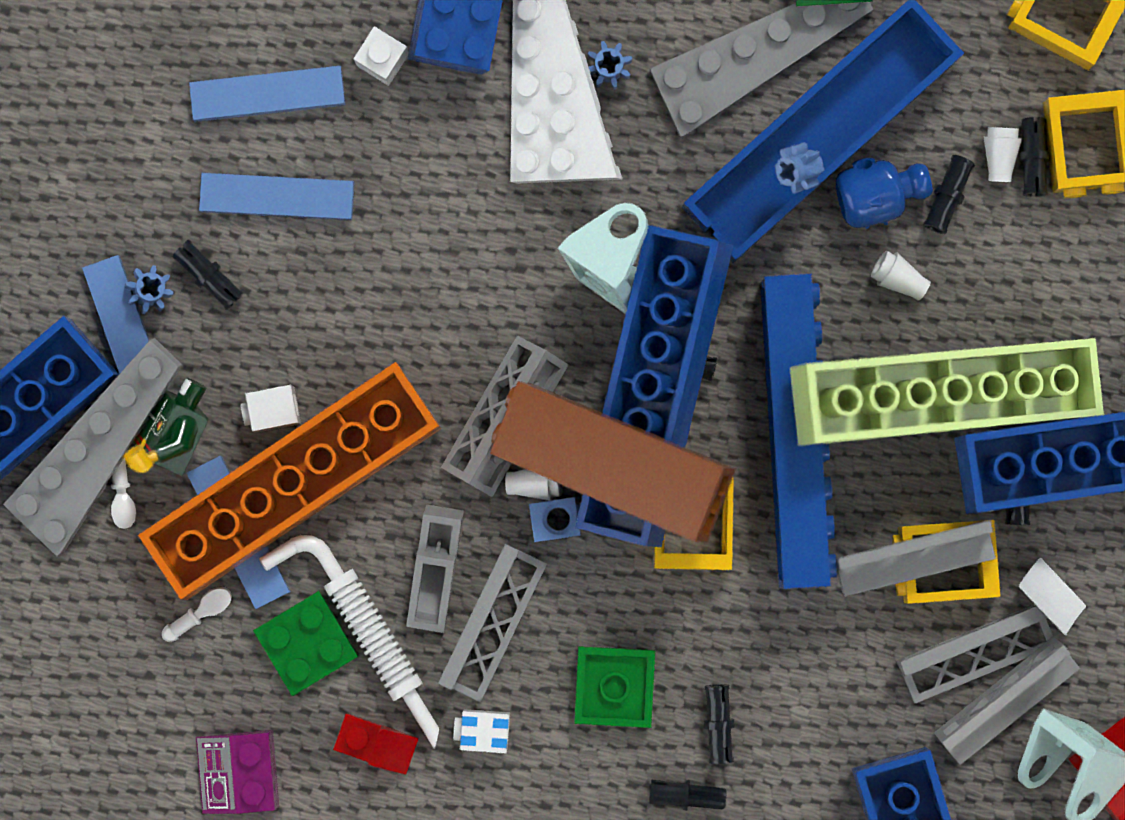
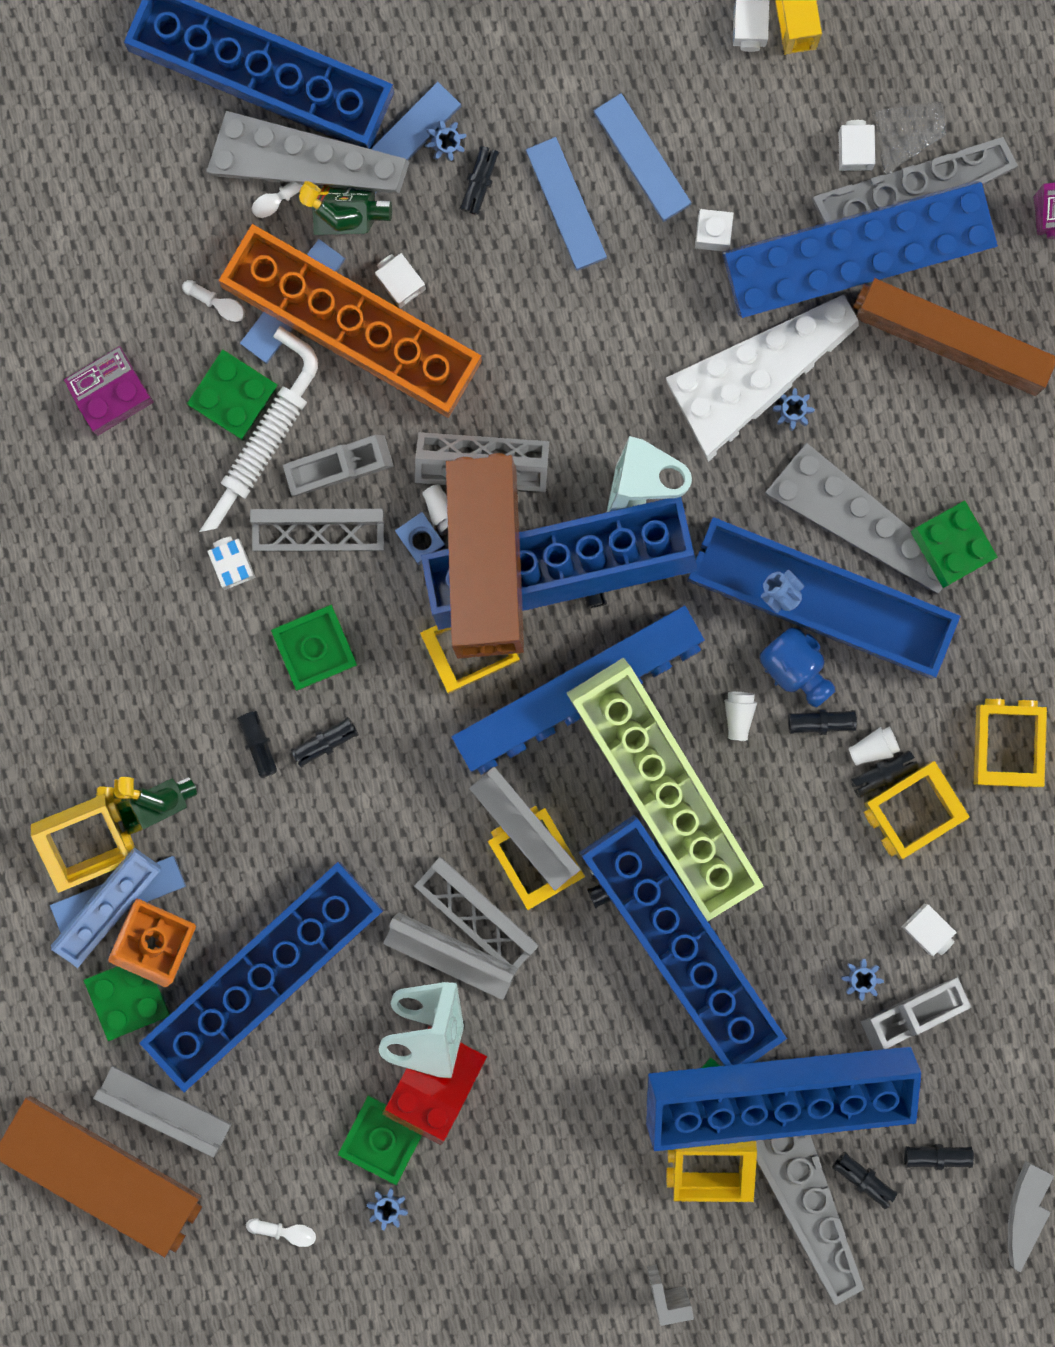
camera: 55 degrees right, 0 degrees up
red slope [333,713,419,775] -> none
white sticker [1019,558,1086,635] -> none

